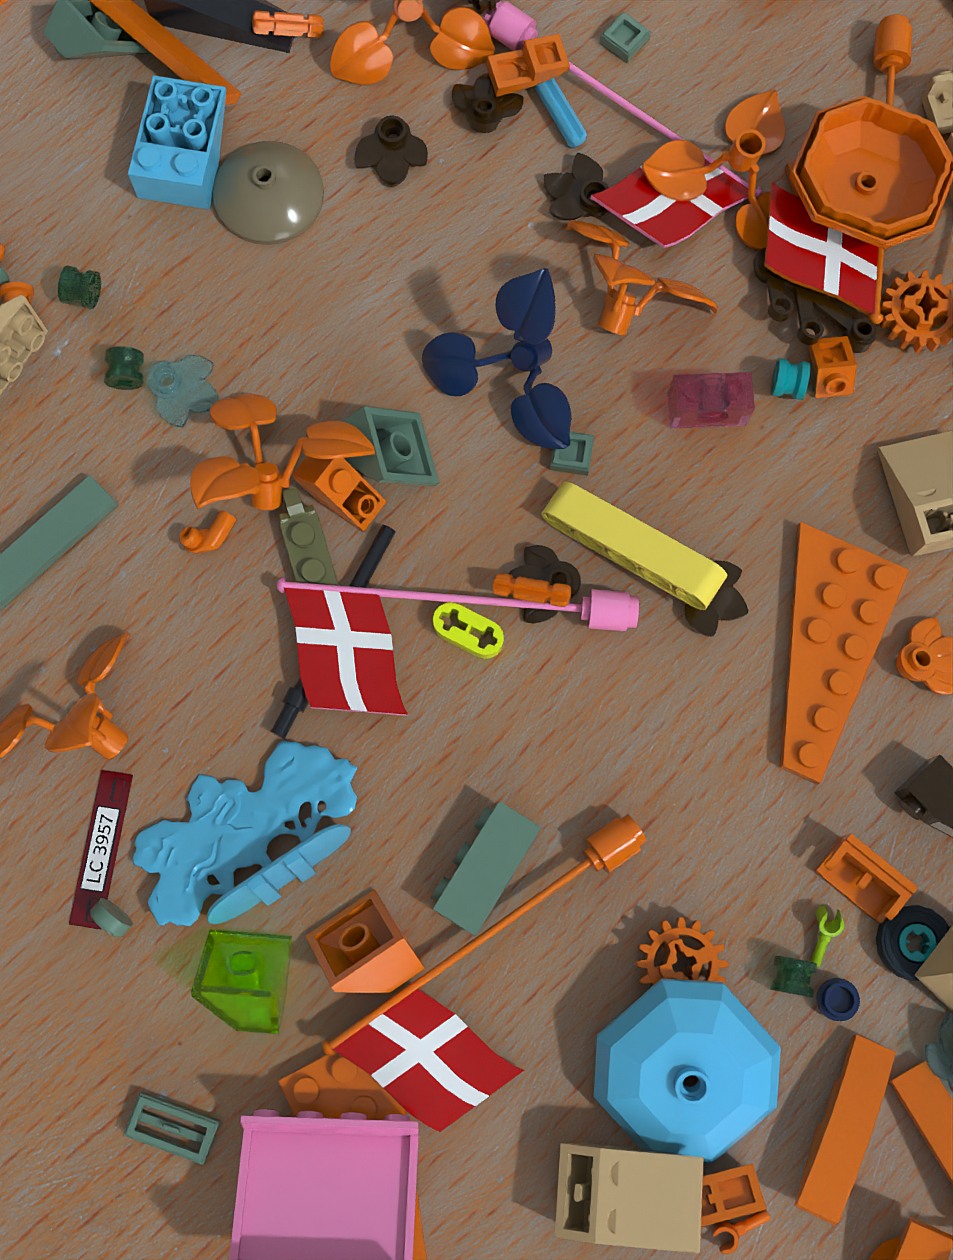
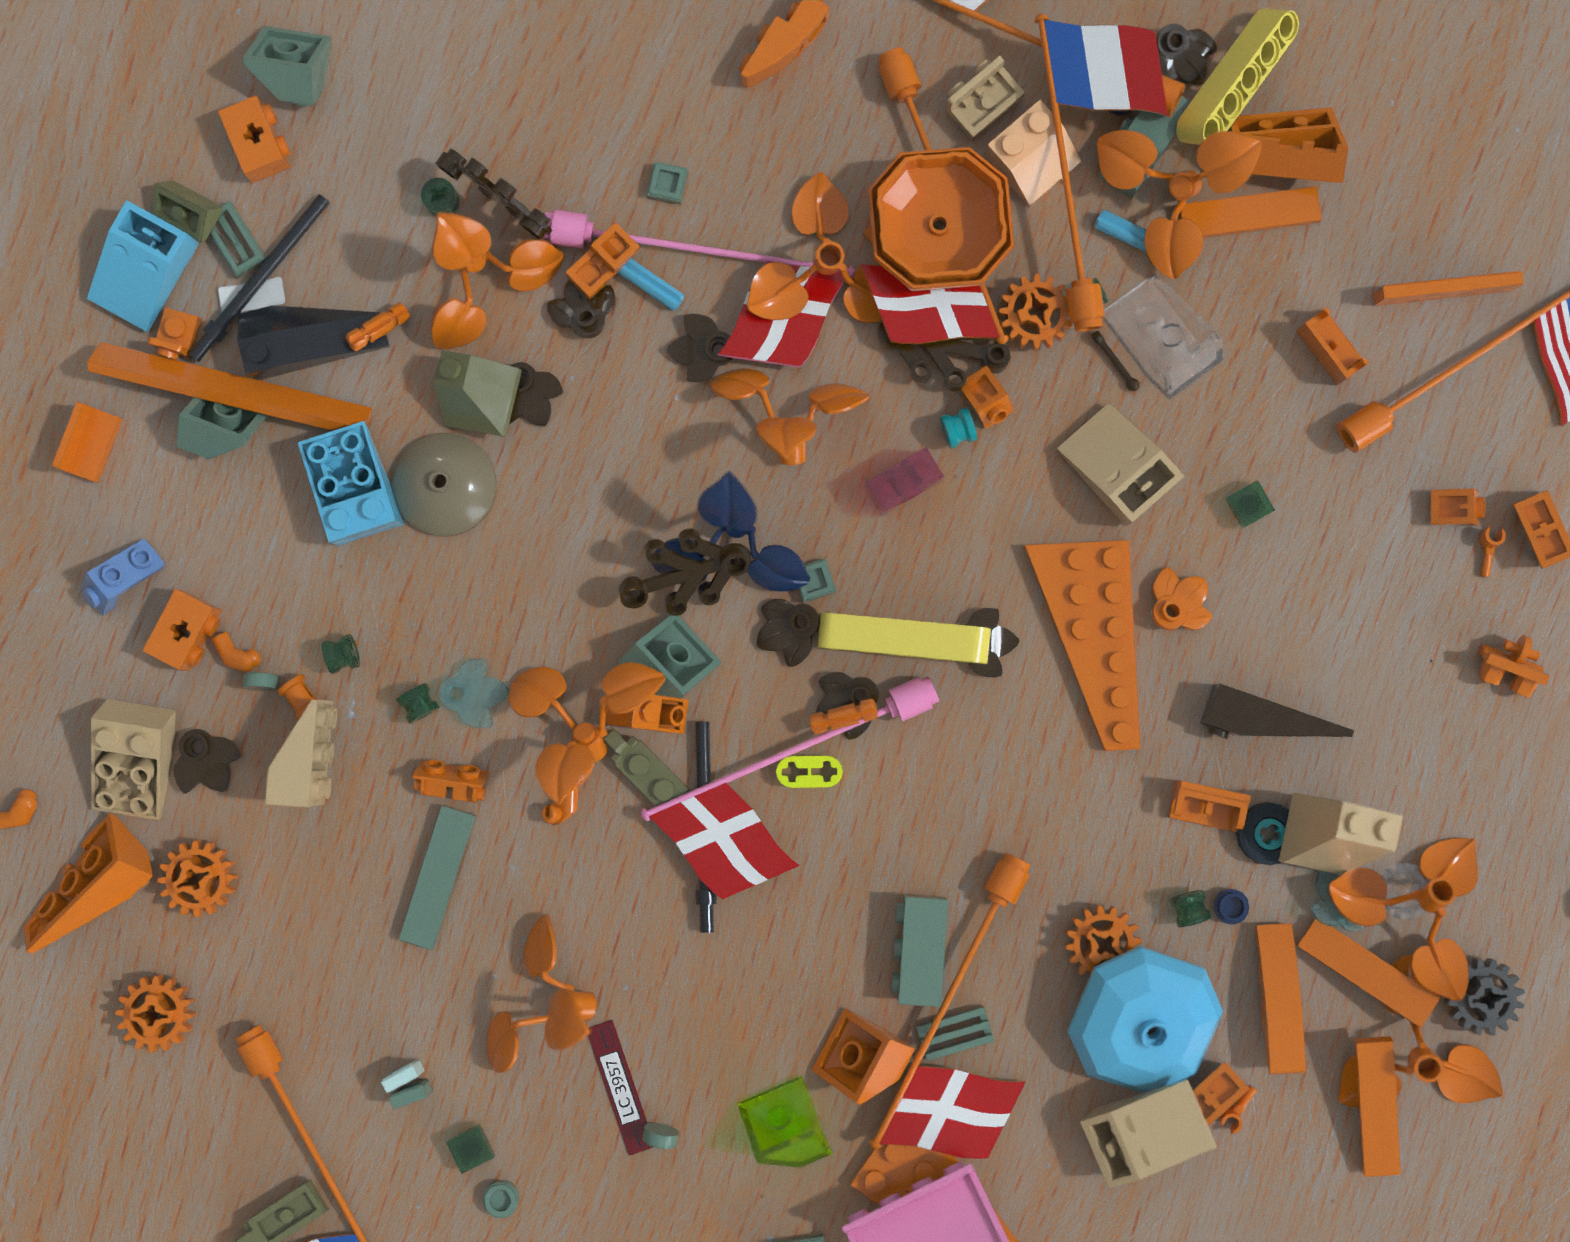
camera: 20 degrees left, 10 degrees up
medium azure plant [133,740,357,927] -> none
lime hand [810,905,844,967] -> none
none -> orange hinge [413,759,489,803]
none -> olive slope [434,350,522,437]
none -> dark brown plant [619,528,751,616]
none -> dark brown plate [756,599,820,667]
none -> sand green tile [916,1006,994,1061]

